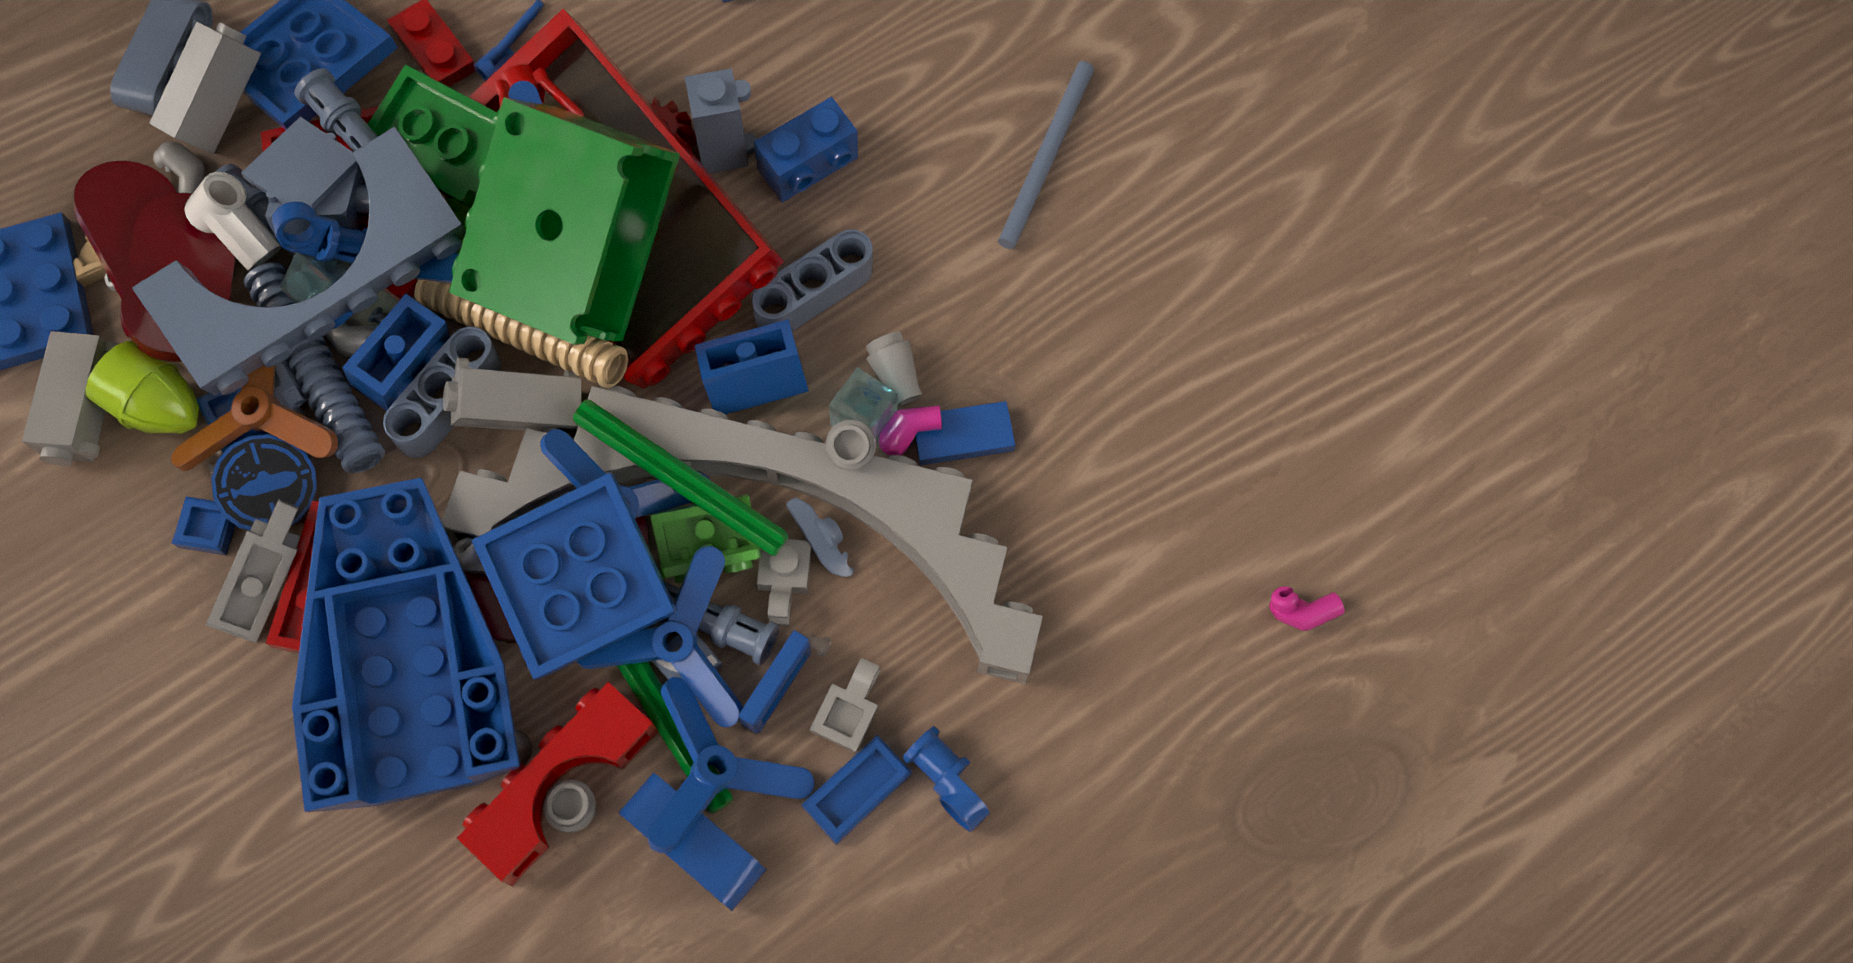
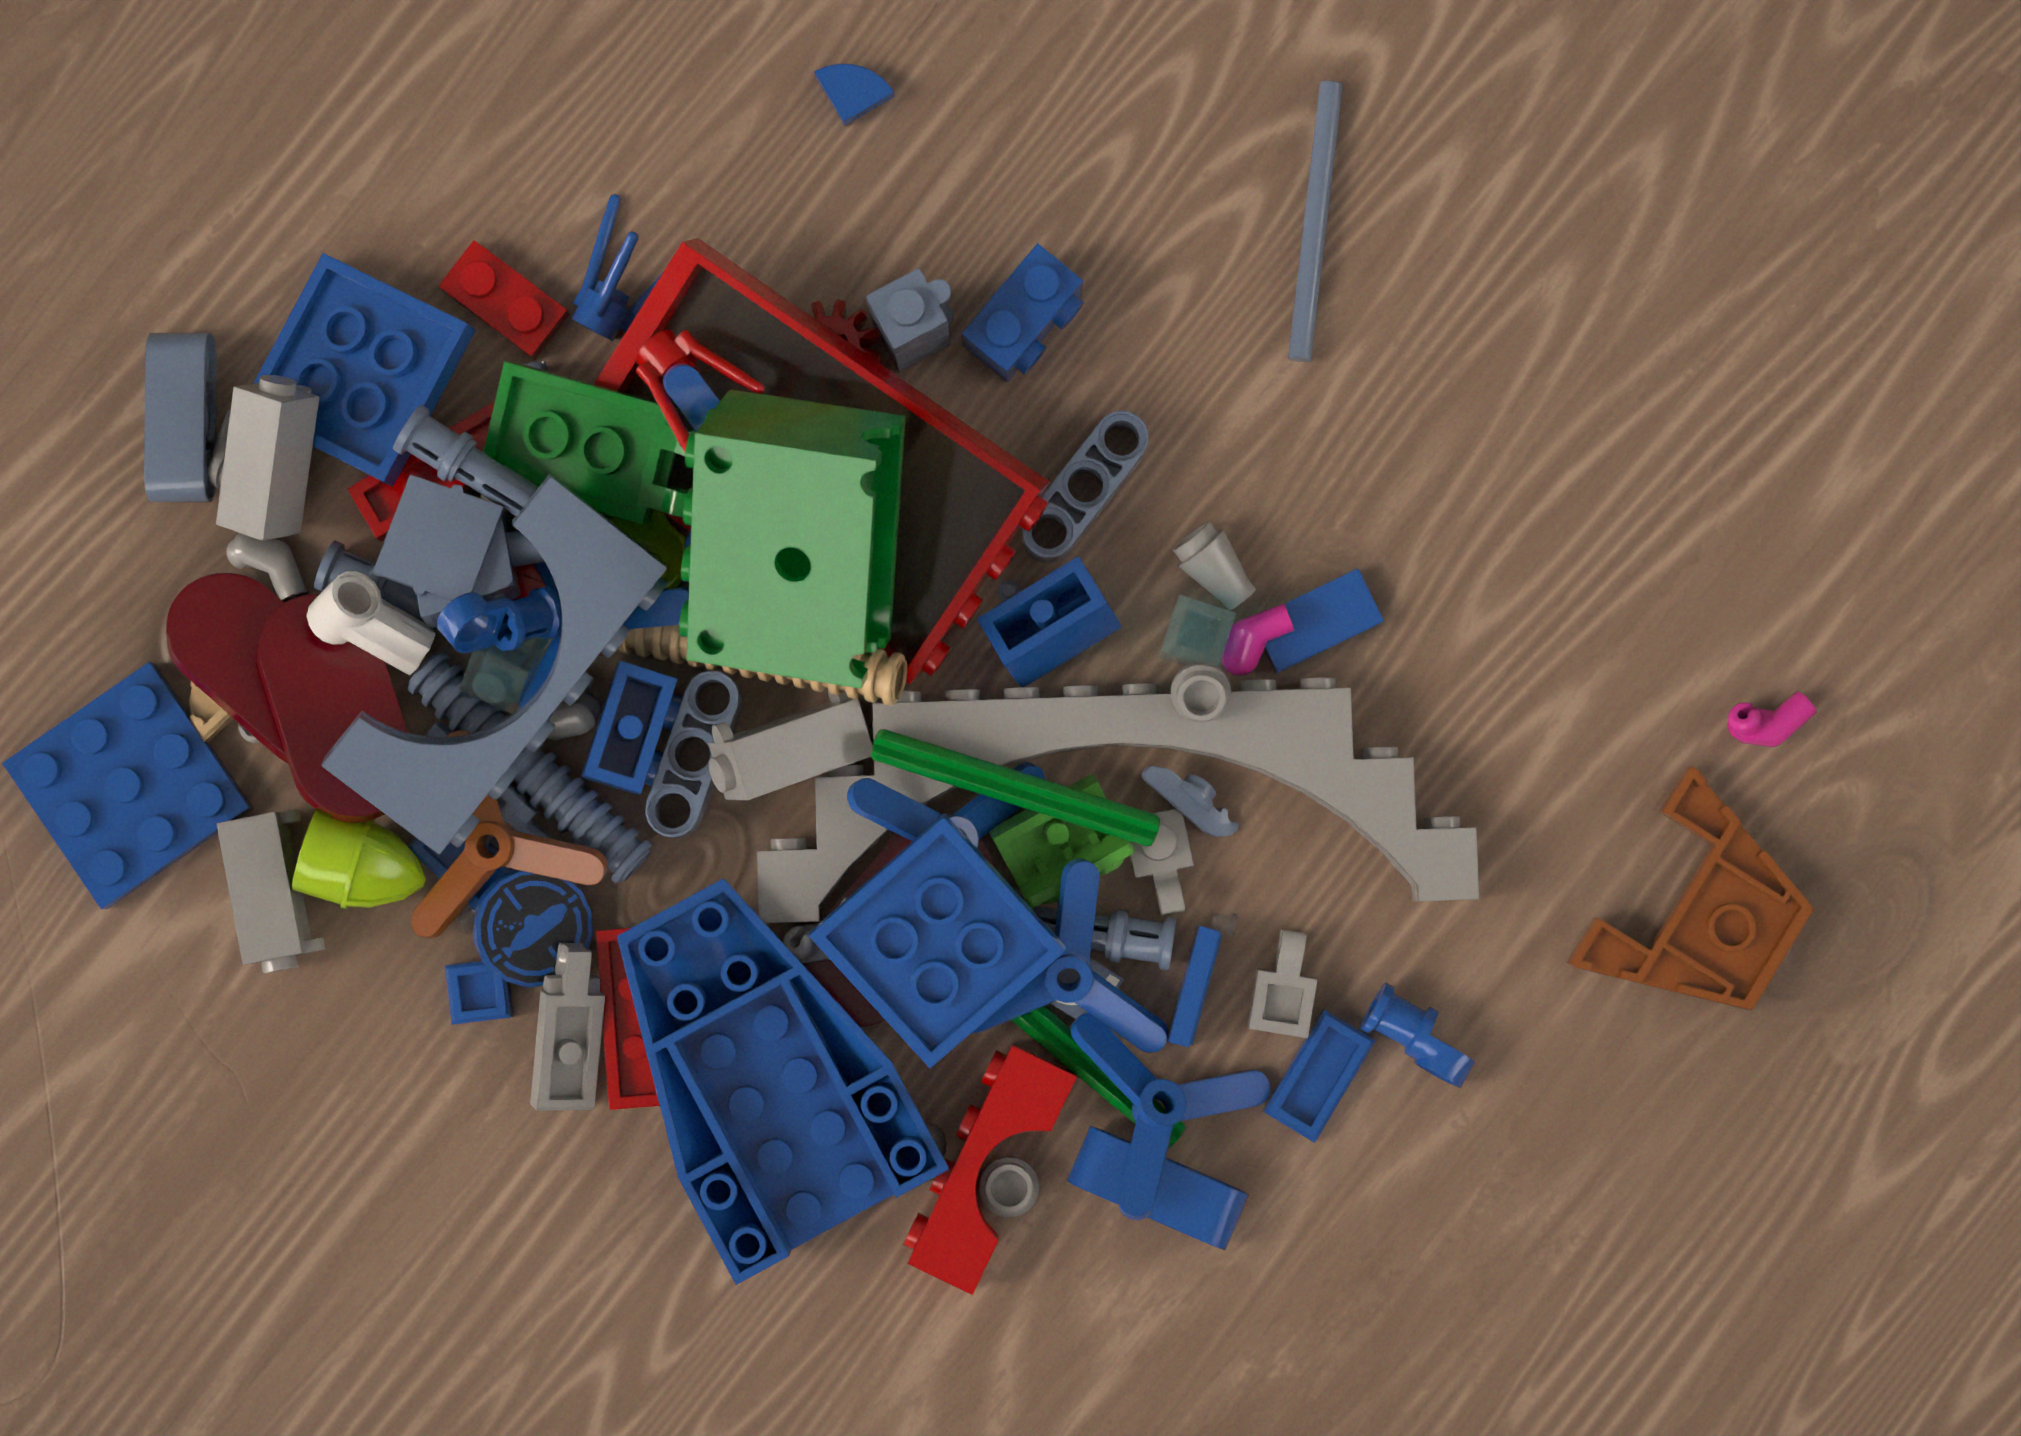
camera: 10 degrees left, 15 degrees up
none -> dark orange wing [1566,766,1814,1010]

